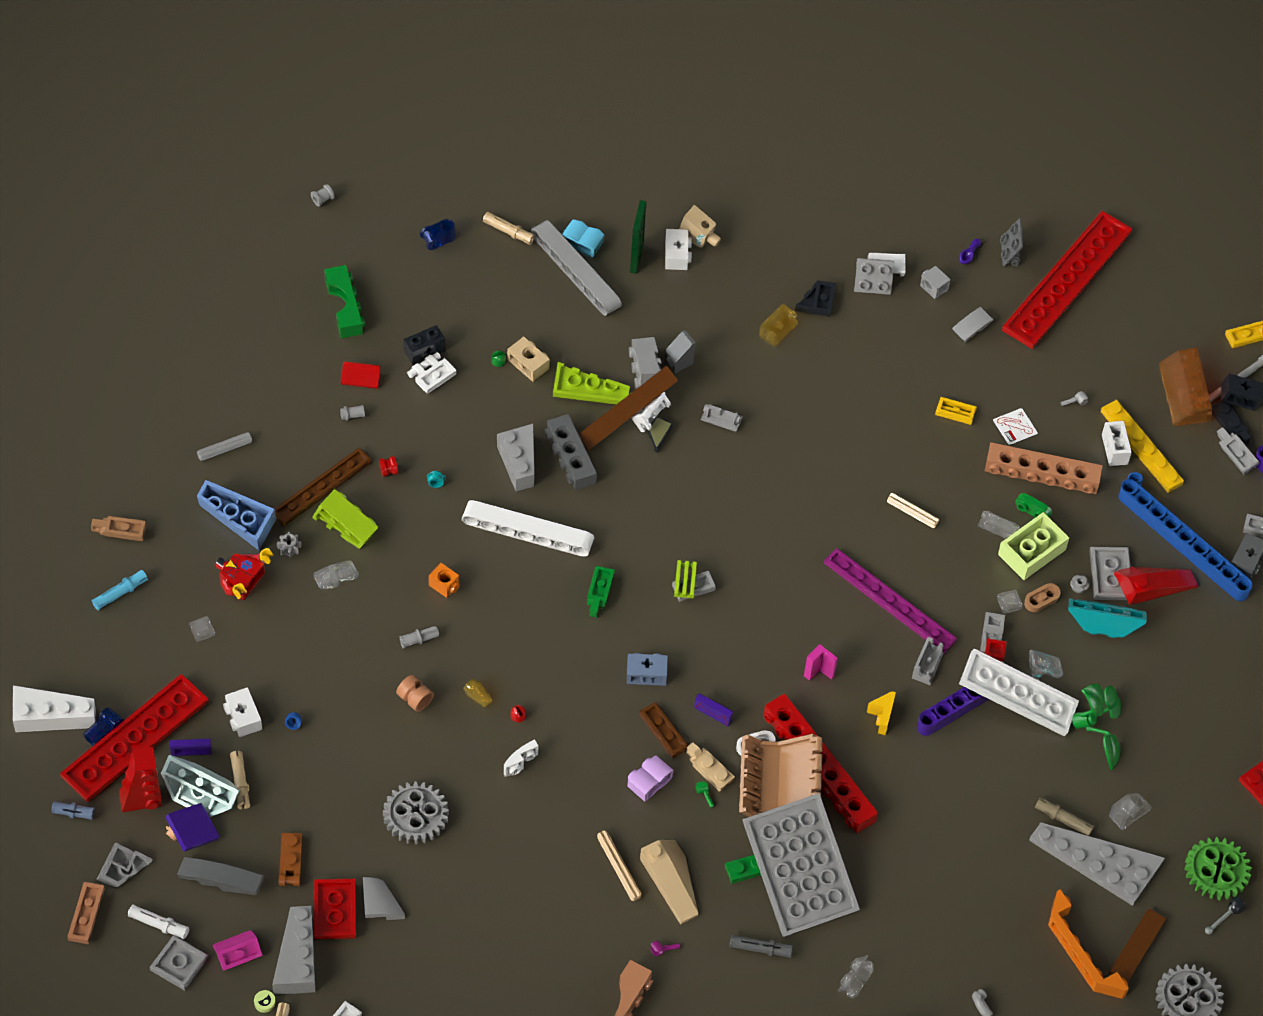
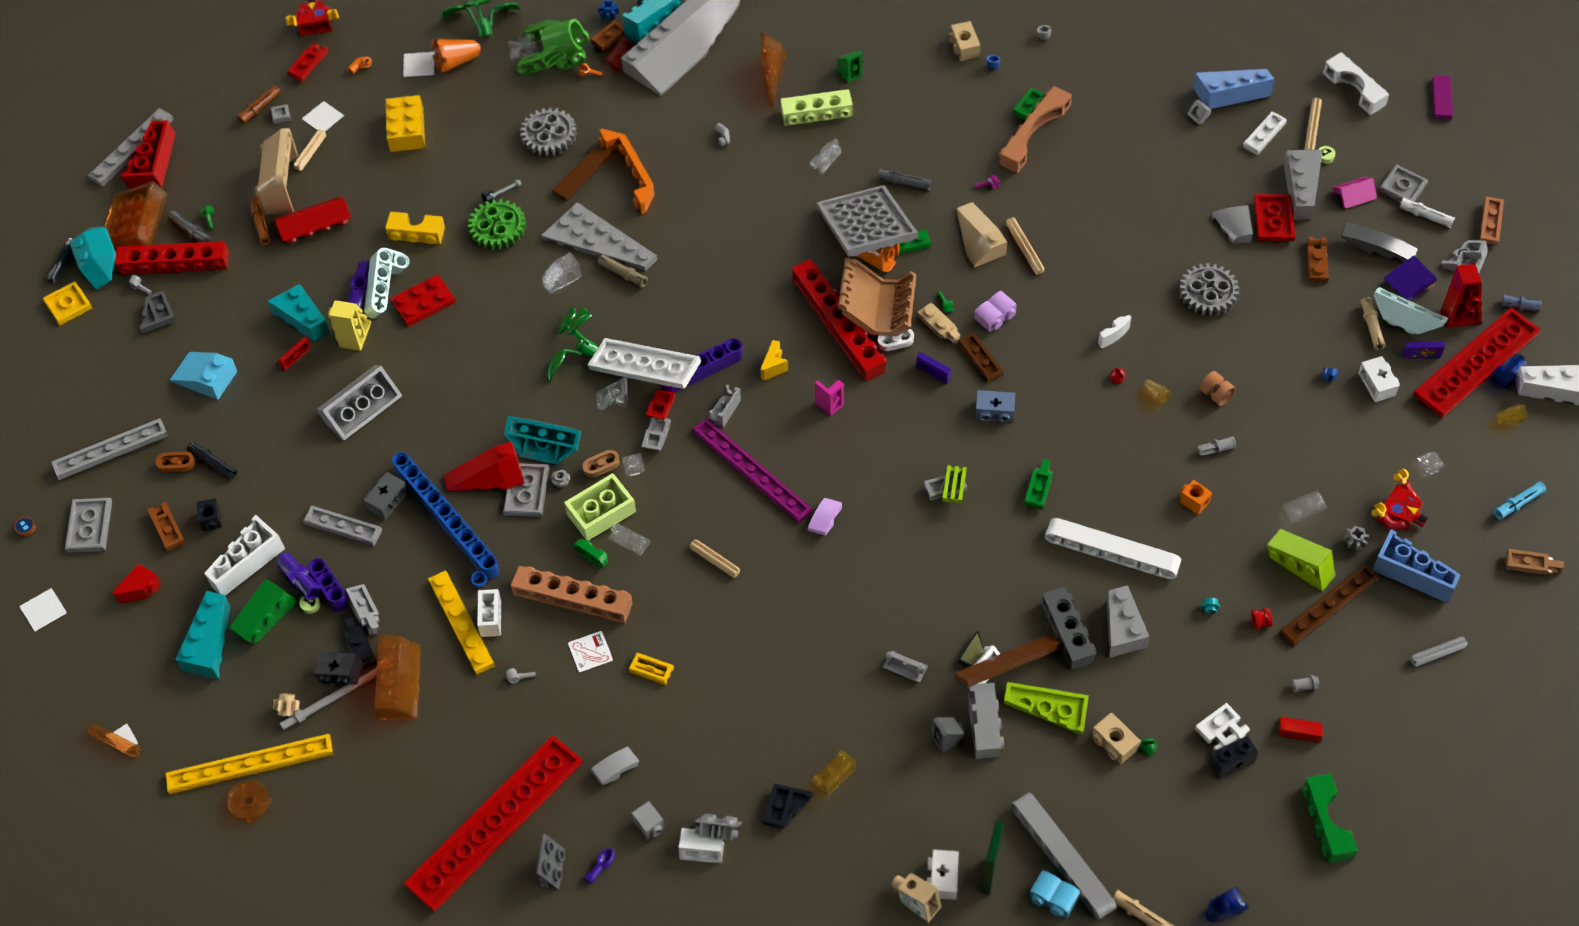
camera: 170 degrees left, 0 degrees up
none -> lavender slope [808,498,842,536]
none -> clear yellow cone [1497,404,1528,424]

